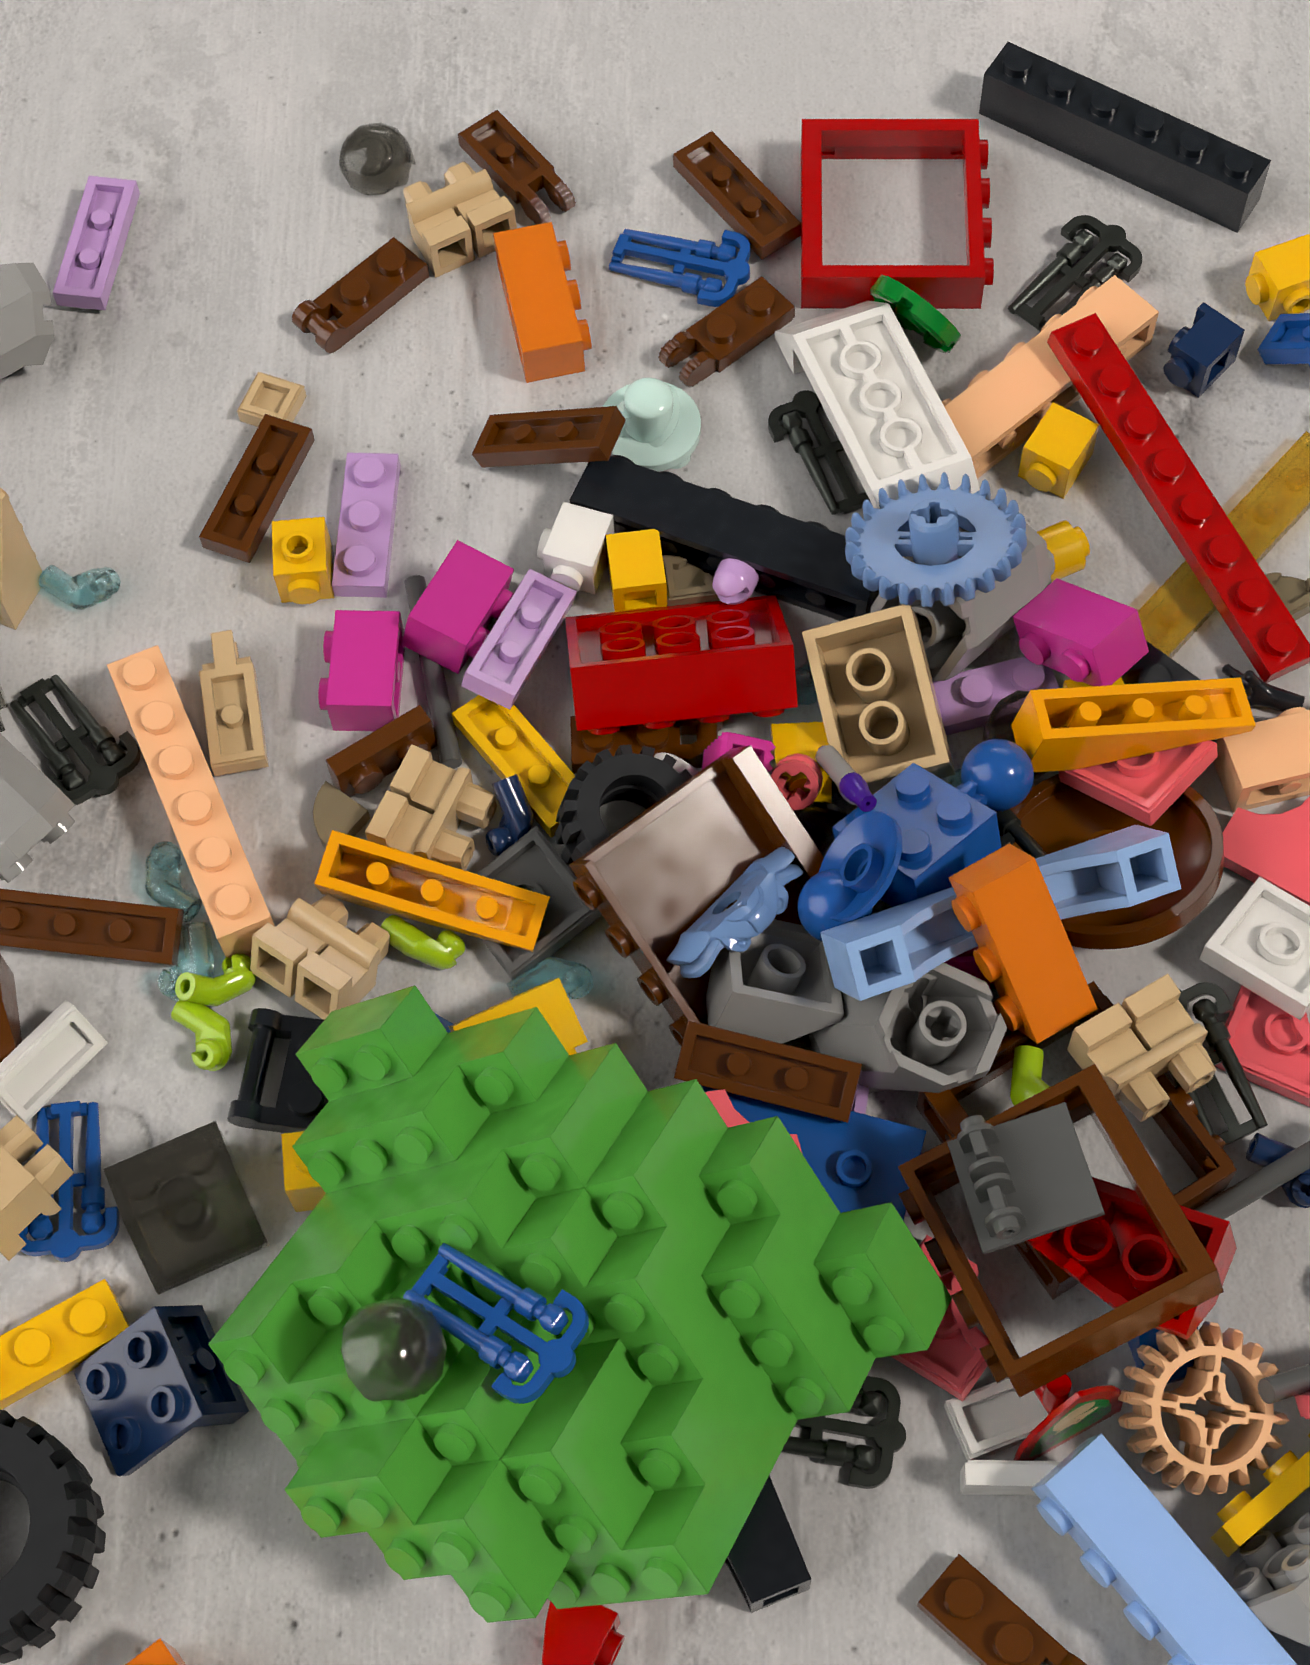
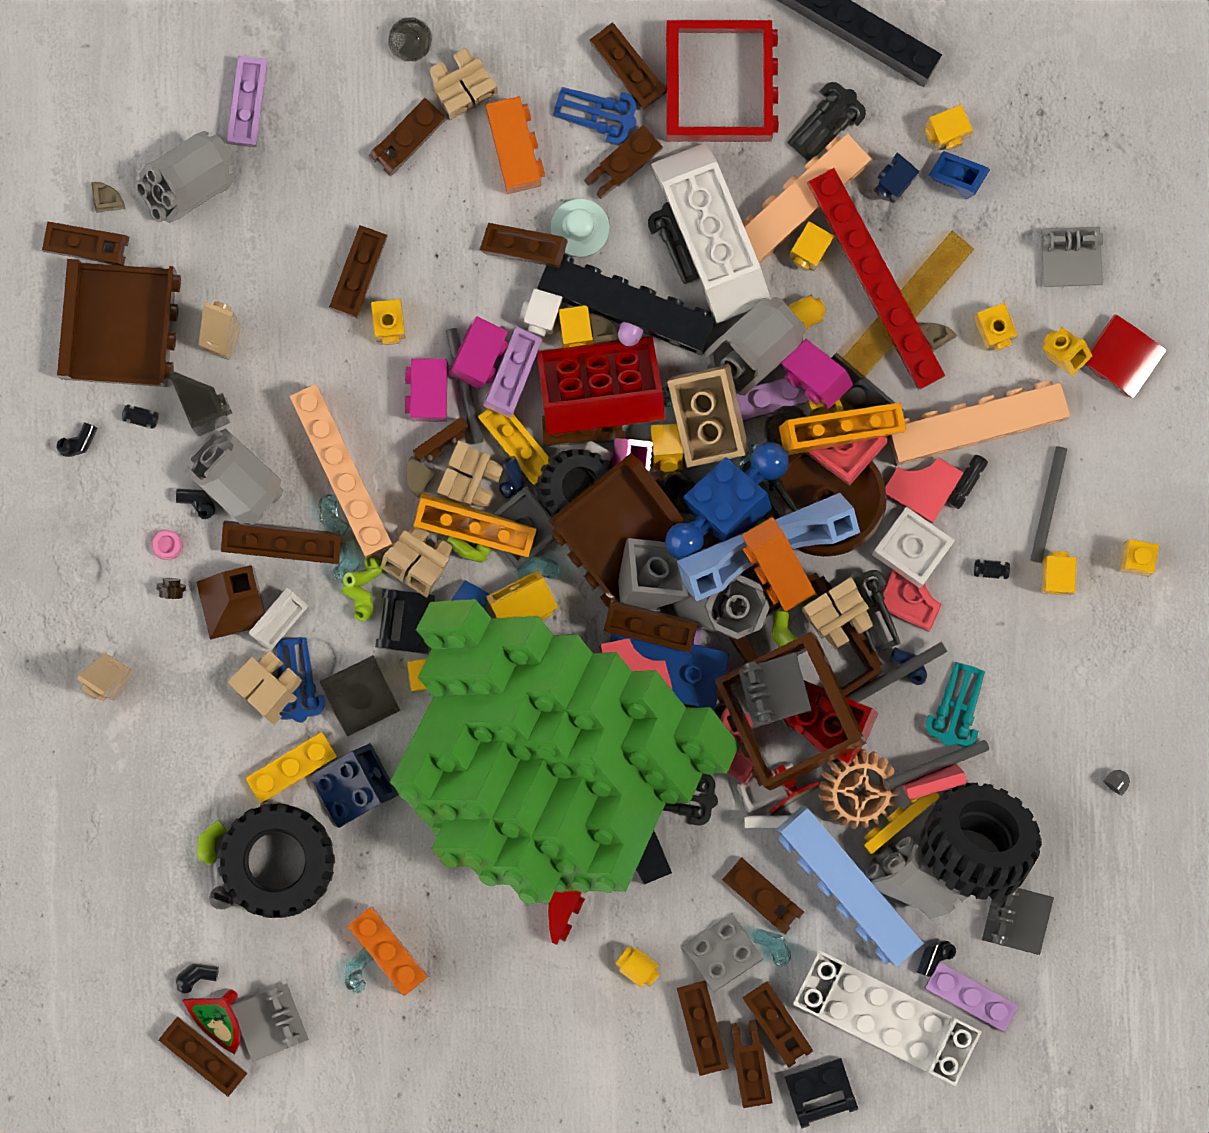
camera: 10 degrees left, 20 degrees up
pearl dark grey piece [10,675,141,805] -> none
clear light blue arm [39,565,121,610] -> none
tan hinge [199,630,269,776] -> none
tan tile [237,372,307,427] -> none
lavender plate [332,453,401,598] -> none
clear smoke hair [341,1297,447,1402] -> none
blue piece [403,1243,589,1404] -> none
reddish brown hinge [458,110,576,225] -> none
medium blue piece [666,847,803,978] -> none
coral bush [770,753,823,811] -> none
piece [815,745,877,812] -> none
blue dish [819,811,903,922] -> none
medium blue gear [845,472,1027,607] -> none
green tile [870,275,961,353] -> none
black bar [1222,664,1305,712] -> none

